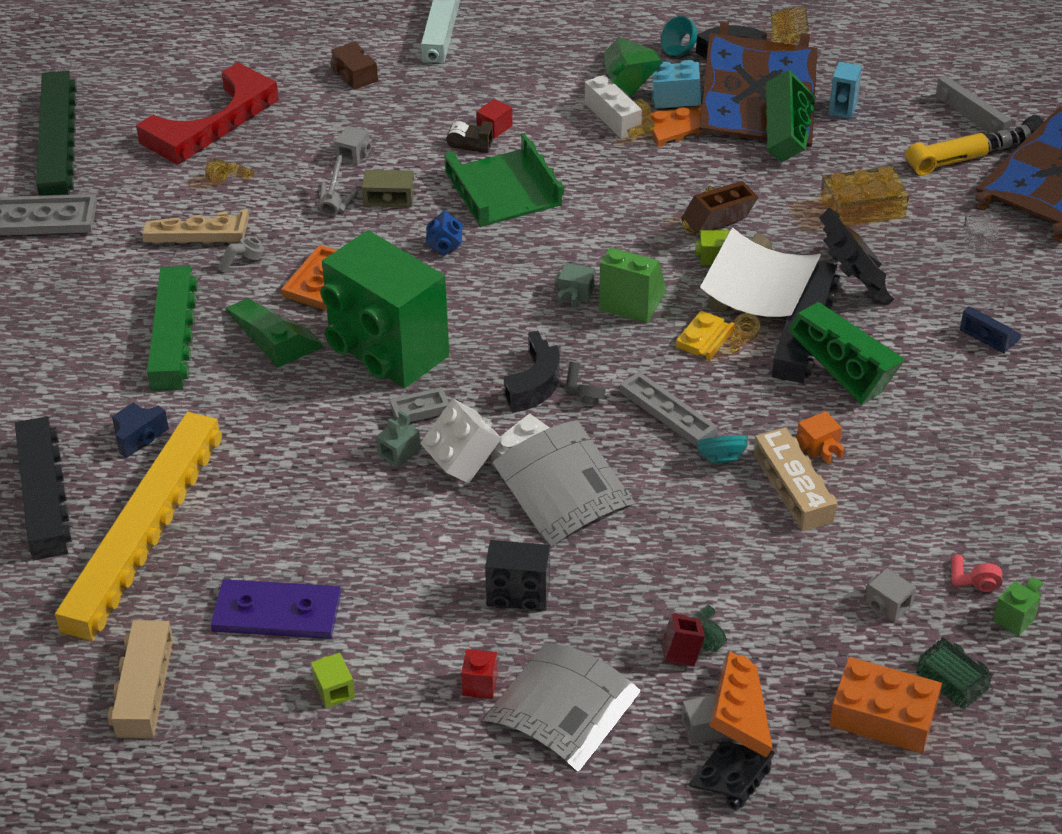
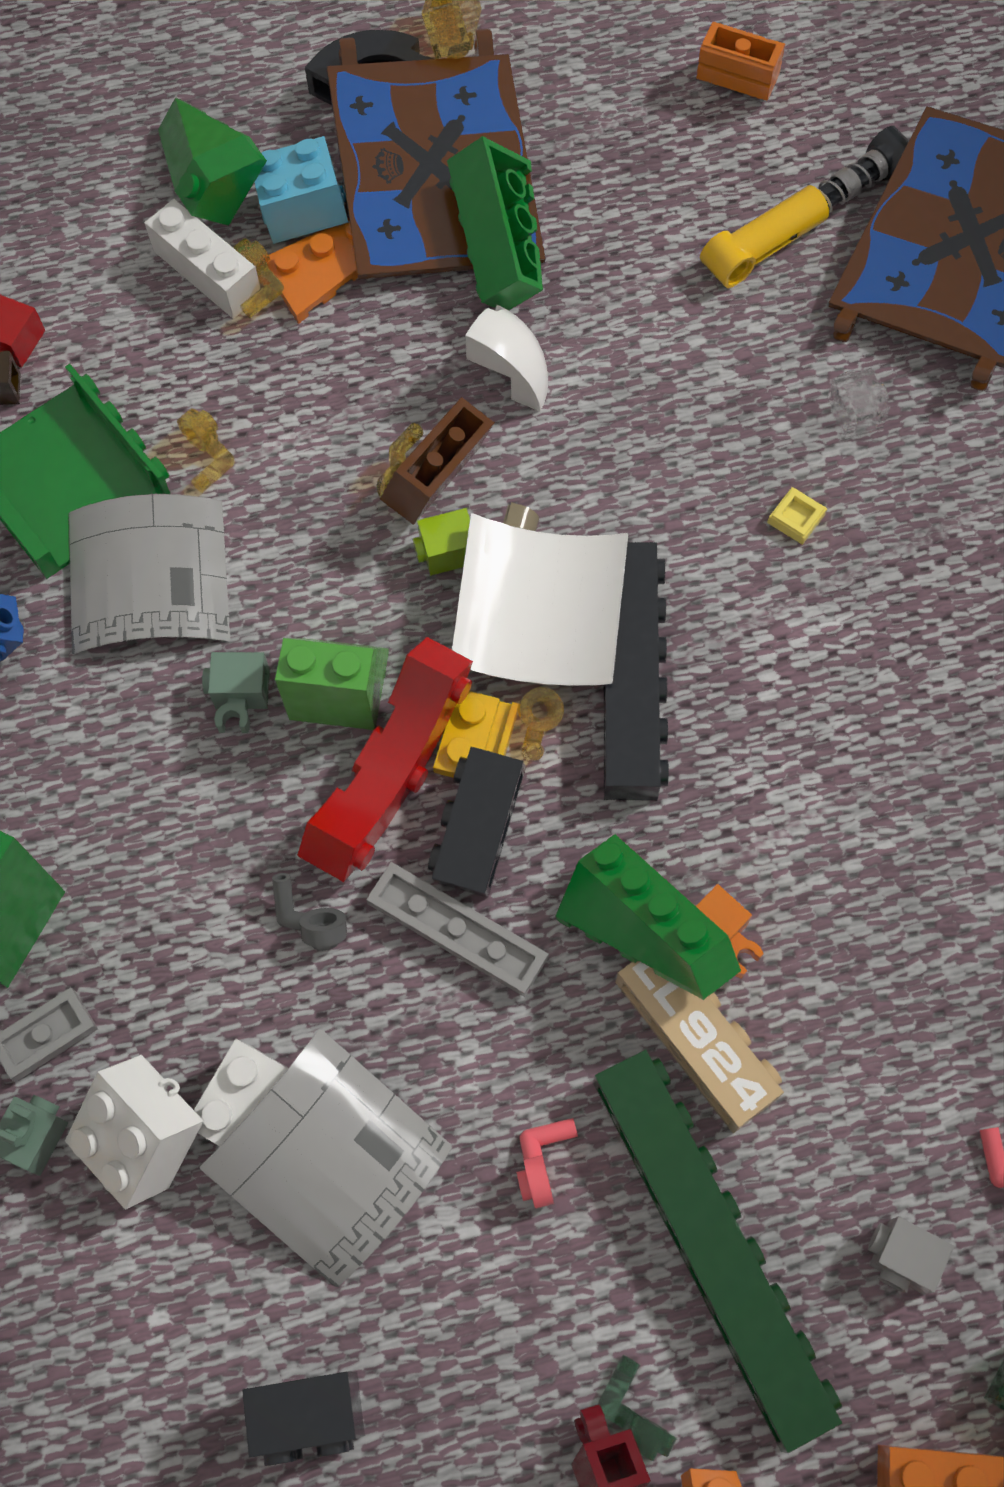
camera: 15 degrees left, 25 degrees up
black arch [504,331,560,413] -> none
teal piece [660,16,697,57] -> none
teal piece [696,435,748,464] -> none
green wedge [788,302,905,405] -> none
black bracket [819,207,894,305] -> none
clear yellow brick [820,166,909,226] -> none
medium azure brick [829,62,862,119] -> none
light grey plate [935,75,1011,135] -> none
dark blue panel [960,306,1021,353] -> none
none -> light grey sticker [69,494,230,654]
none -> clear yellow plate [177,408,235,493]
none -> red brick [297,637,473,882]
none -> black brick [428,747,526,898]
none -> white brick [465,305,548,411]
none -> coral plate [516,1118,578,1209]
none -> green wedge [555,834,741,1000]
none -> dark green brick [593,1050,843,1453]
none -> orange brick [696,21,785,101]
none -> light yellow tile [767,487,827,545]

